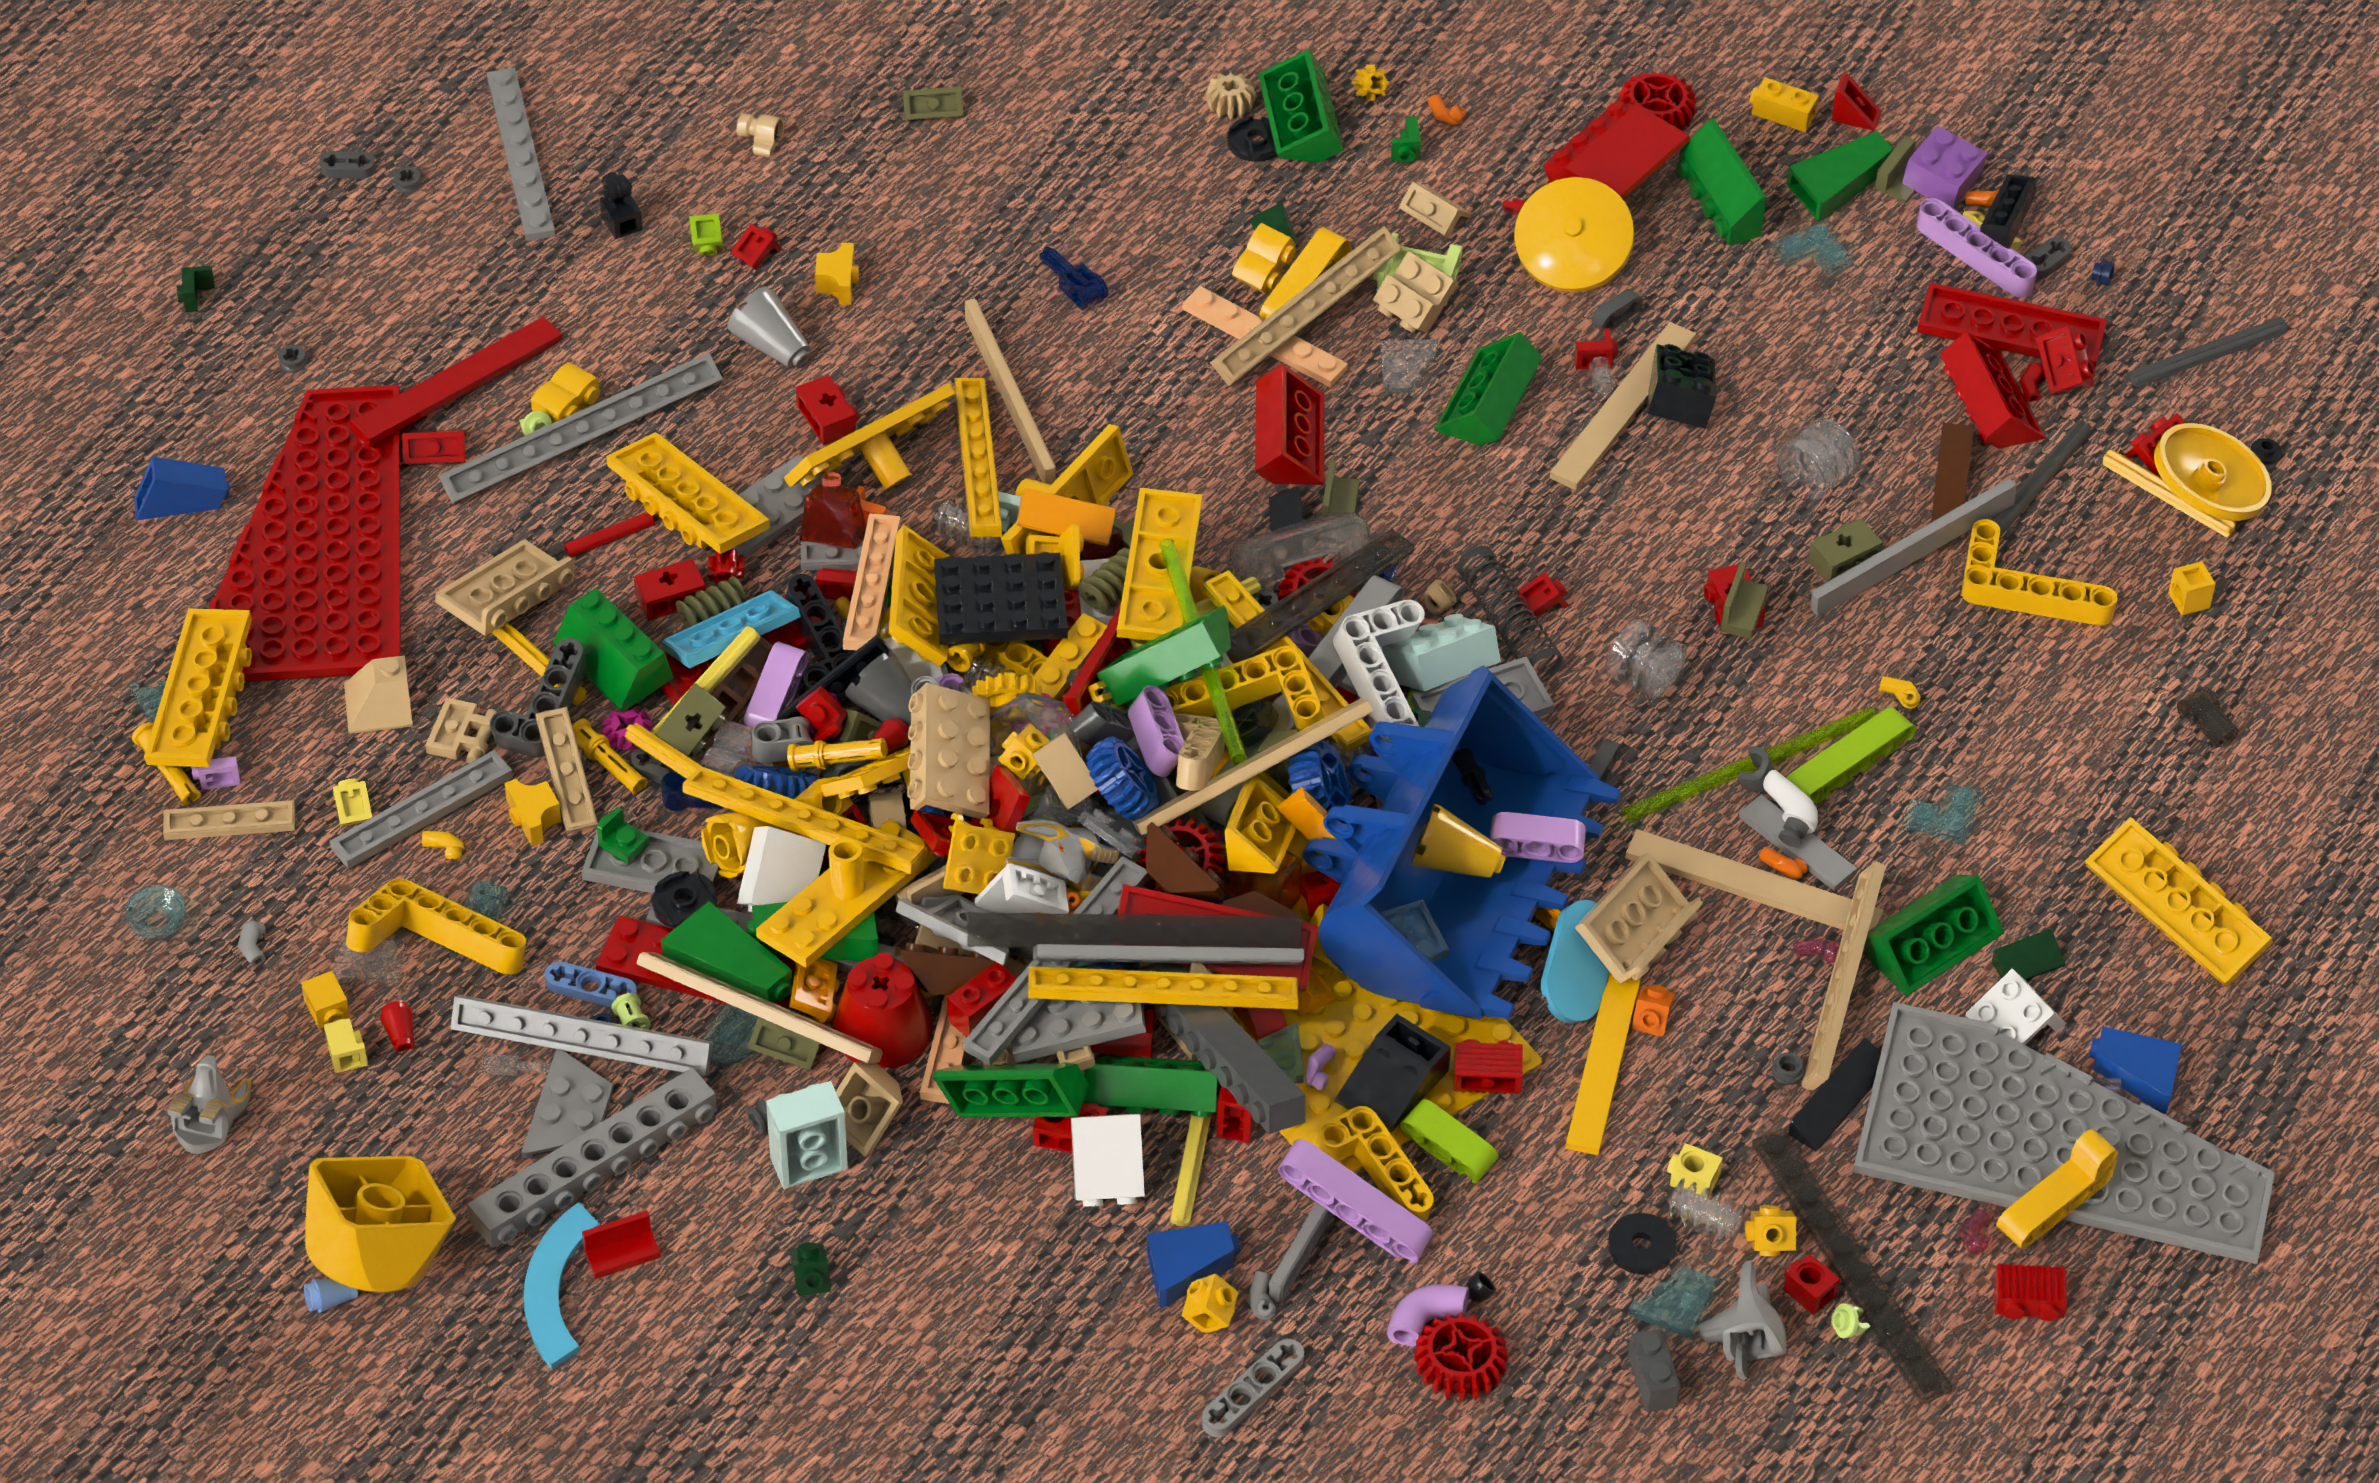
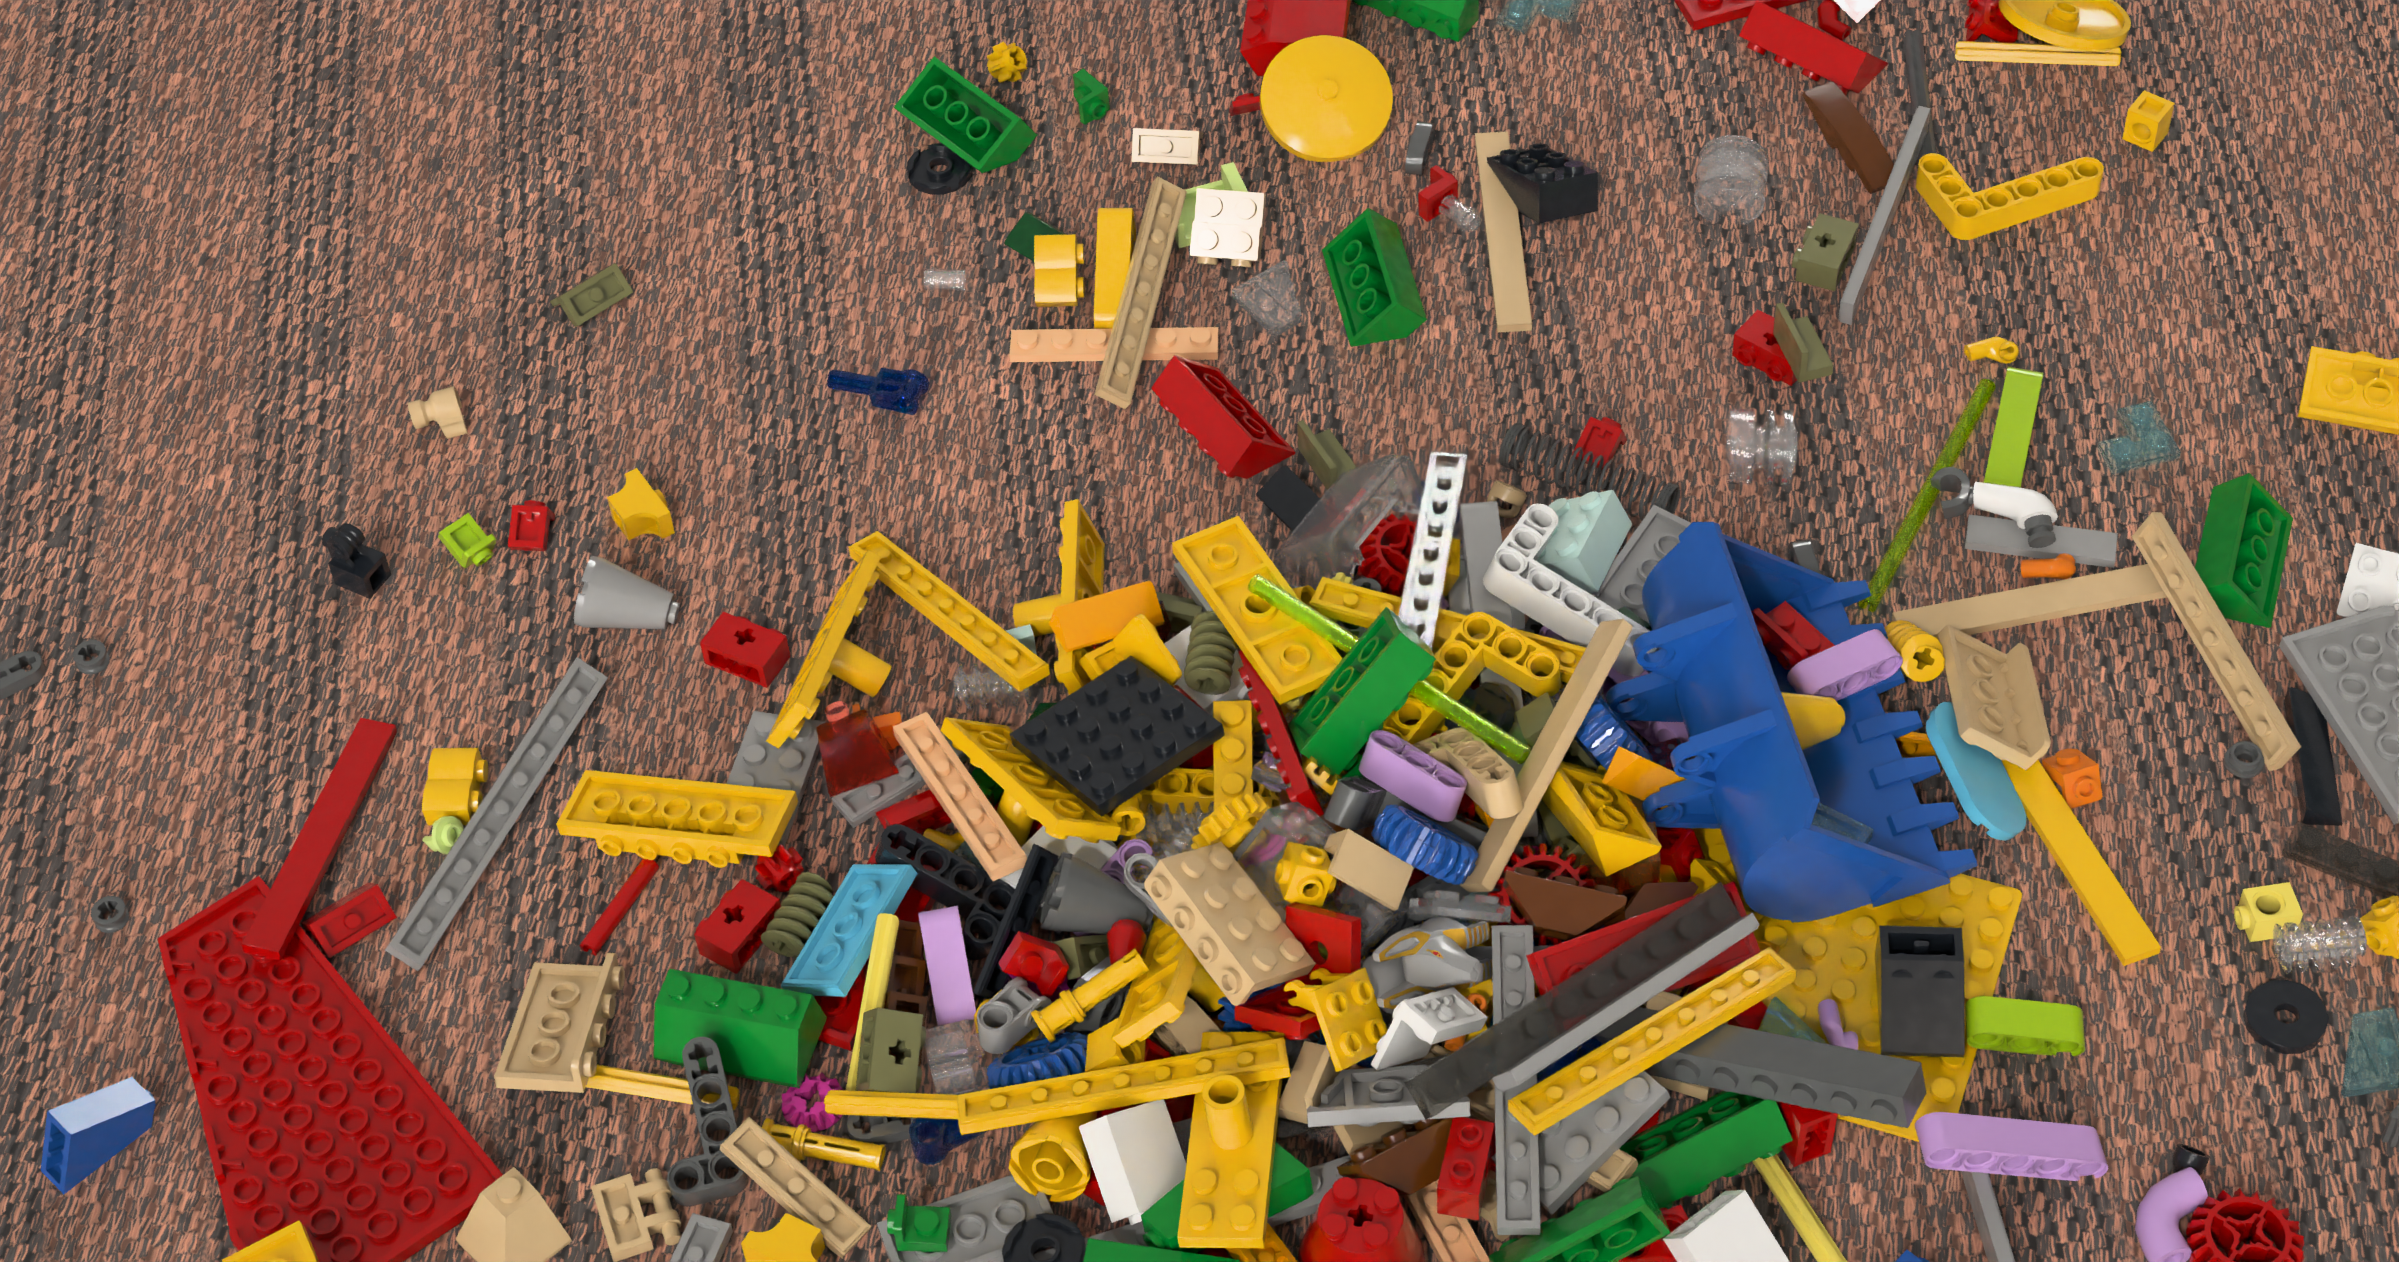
camera: 30 degrees left, 0 degrees up
light grey plate [486,68,555,241] -> none
tan tile [965,298,1056,485] -> none
tan gear [1206,71,1255,120] -> none
yellow beam [1316,1106,1434,1222] -> none
orange arm [1428,94,1466,126] -> none
red brick [1454,1039,1523,1095] -> none
clear pink arm [1793,937,1840,964] -> none
dark green slope [1991,929,2065,981] -> none
clear smoke piece [2177,688,2239,748] -> none
none -> clear pin [924,266,967,293]
none -> red bracket [1751,601,1835,670]
none -> yellow piece [1884,620,1945,682]

